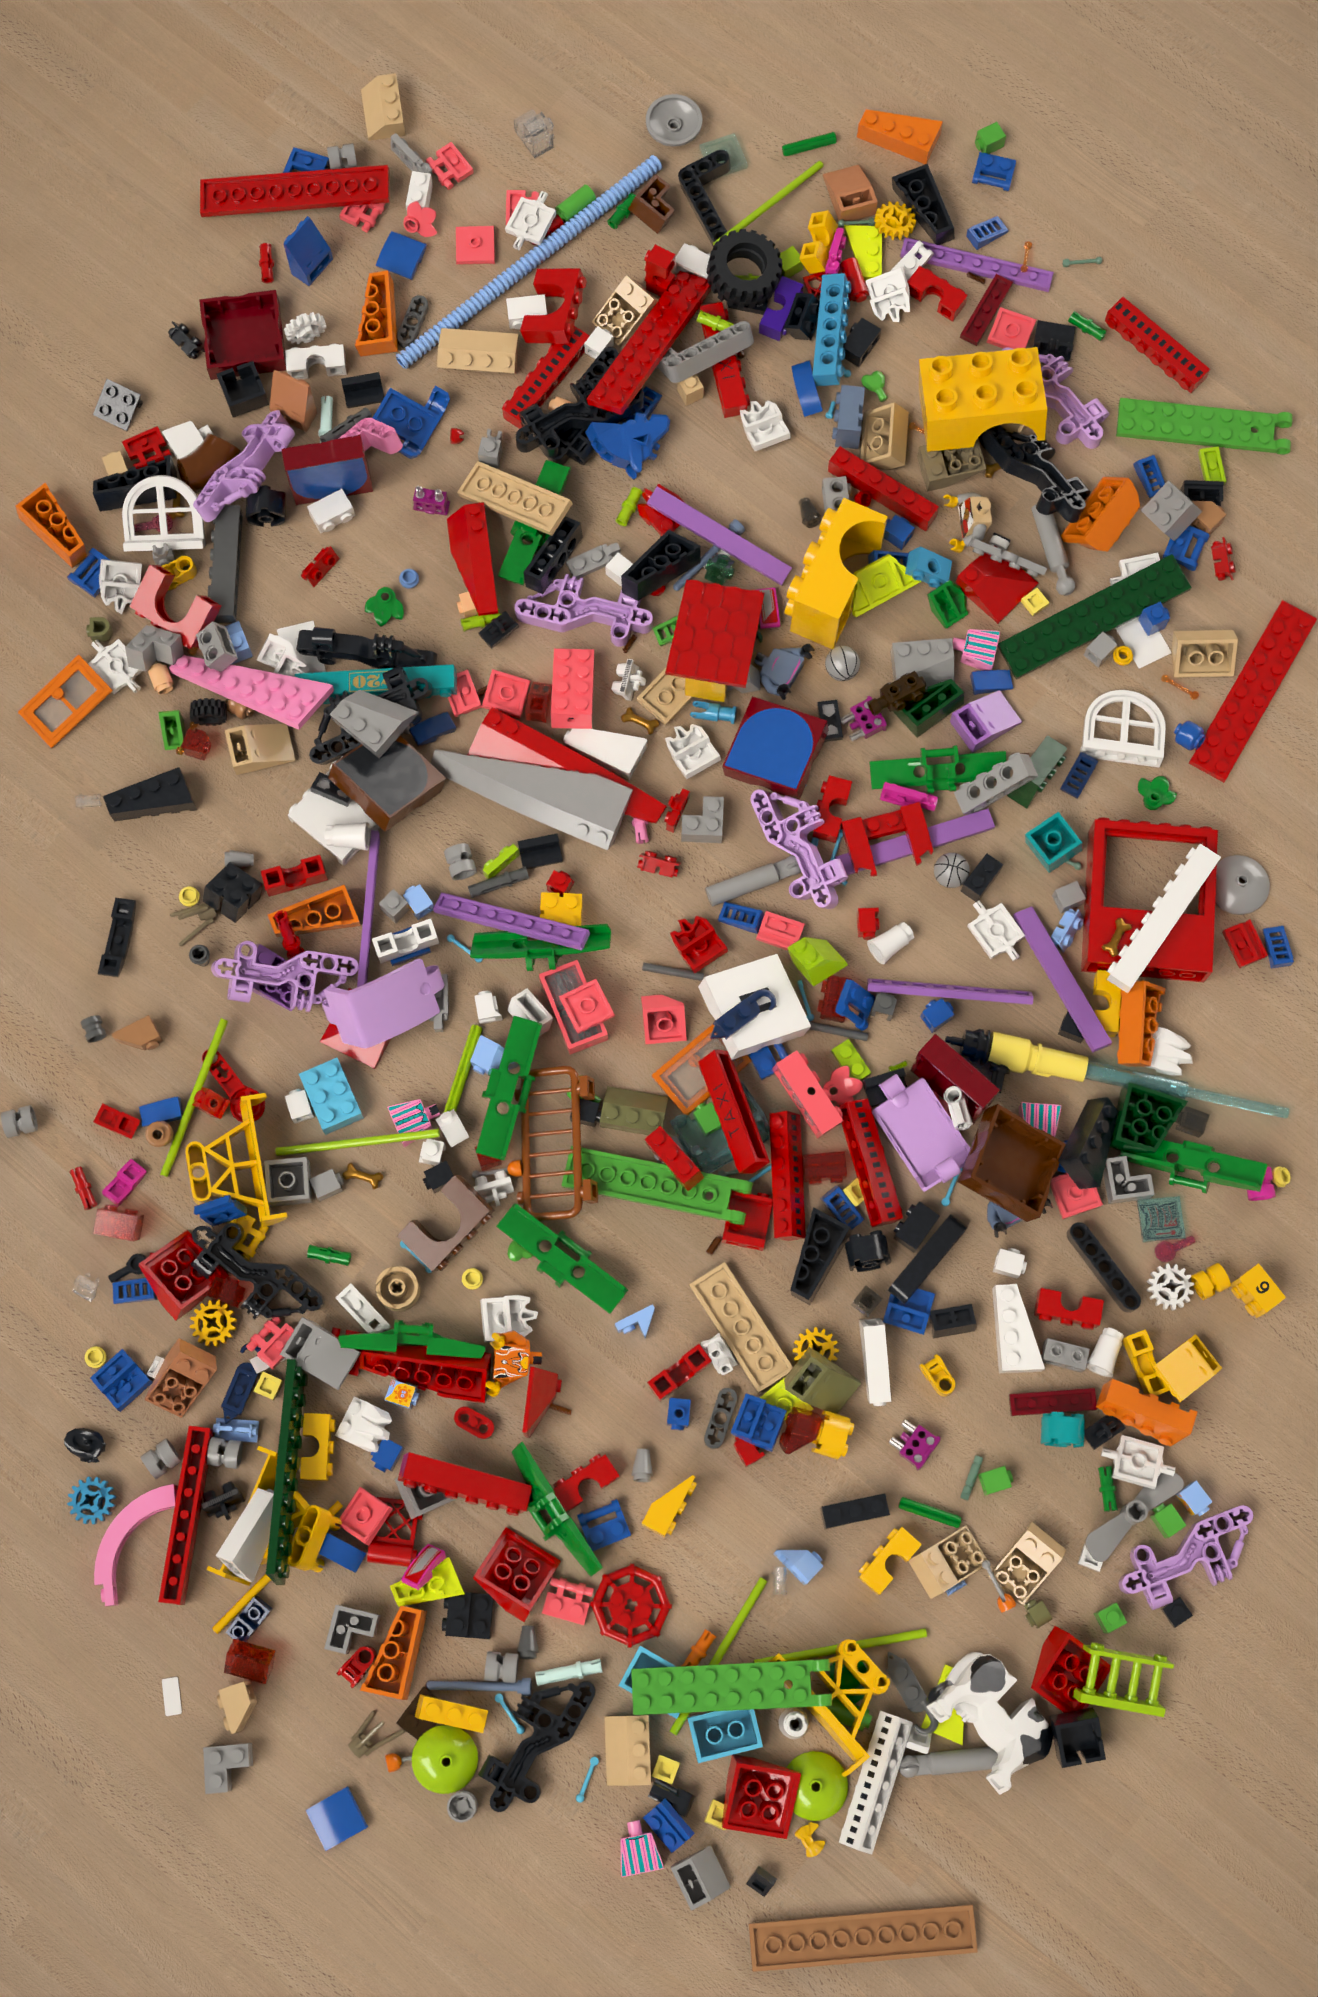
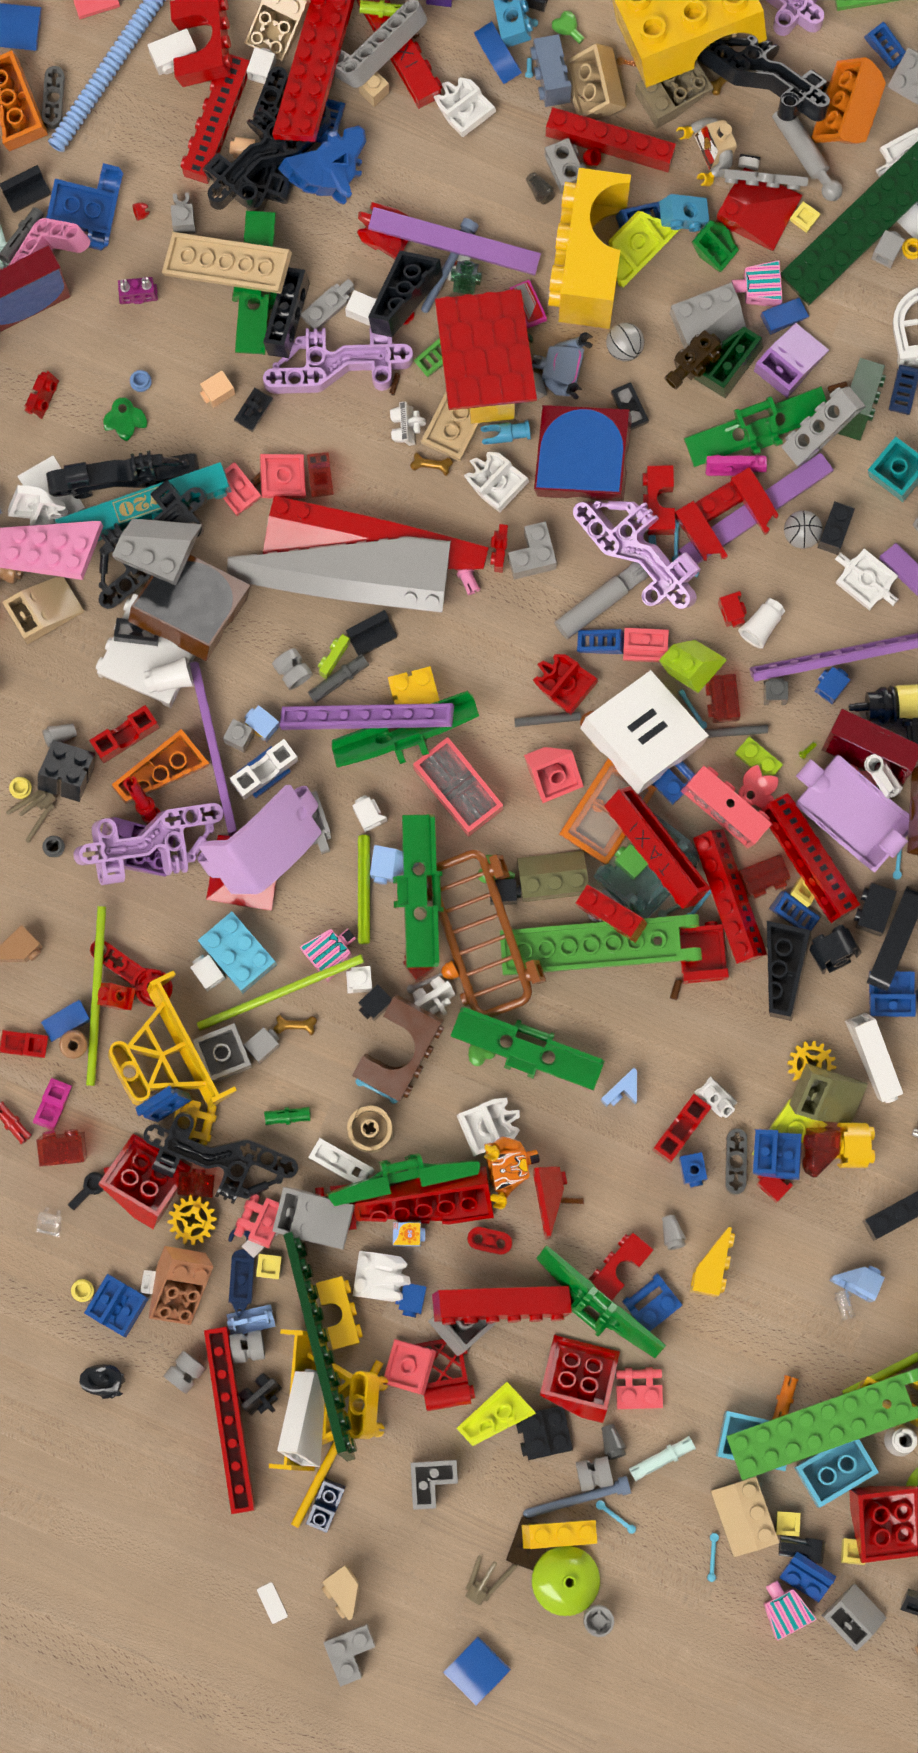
camera: 15 degrees left, 5 degrees up
dark azure gear [67,1477,116,1525] -> none
bright pink arch [94,1484,178,1606] -> none
blue slope [112,1278,157,1304] -> none
clear red brick [224,1639,276,1685] -> none
white brick [307,489,355,533] -> none
blue brick [309,1532,366,1573] -> none
red piece [336,1646,377,1688] -> none
orange wedge [360,1606,427,1700] -> none
orange hinge [385,1753,412,1773] -> none
slope [401,1544,446,1590] -> none
dark blue slope [409,712,457,746] -> none
white brick [435,1109,469,1147] -> none
tan slope [437,328,519,374] -> none
red wedge [447,502,498,616] -> none
medium azure hinge [447,934,483,963] -> none
lime pin [460,609,501,631] -> none
light yellow plate [462,1268,483,1290] -> none
black beam [478,1681,596,1812] -> none
white brick [507,988,553,1036] -> none
red brick [546,870,575,897] -> none
coral brick [551,648,594,729] -> none
coral plate [559,979,615,1034] -> none
white slope [563,728,648,780] -> none
red plate [590,1563,672,1648] -> none
lime pin [615,487,642,527] -> none
red hinge [637,851,681,878] -> none
lime piece [670,1577,768,1736] -> none
tan plate [689,1262,793,1393] -> none
dark blue plate [710,989,776,1040] -> none
blue plate [835,979,876,1031] -> none
magenta piece [840,696,887,741] -> none
clear smoke brick [851,1285,883,1318] -> none
black panel [863,1067,907,1107] -> none
blue brick [884,515,915,550] -> none

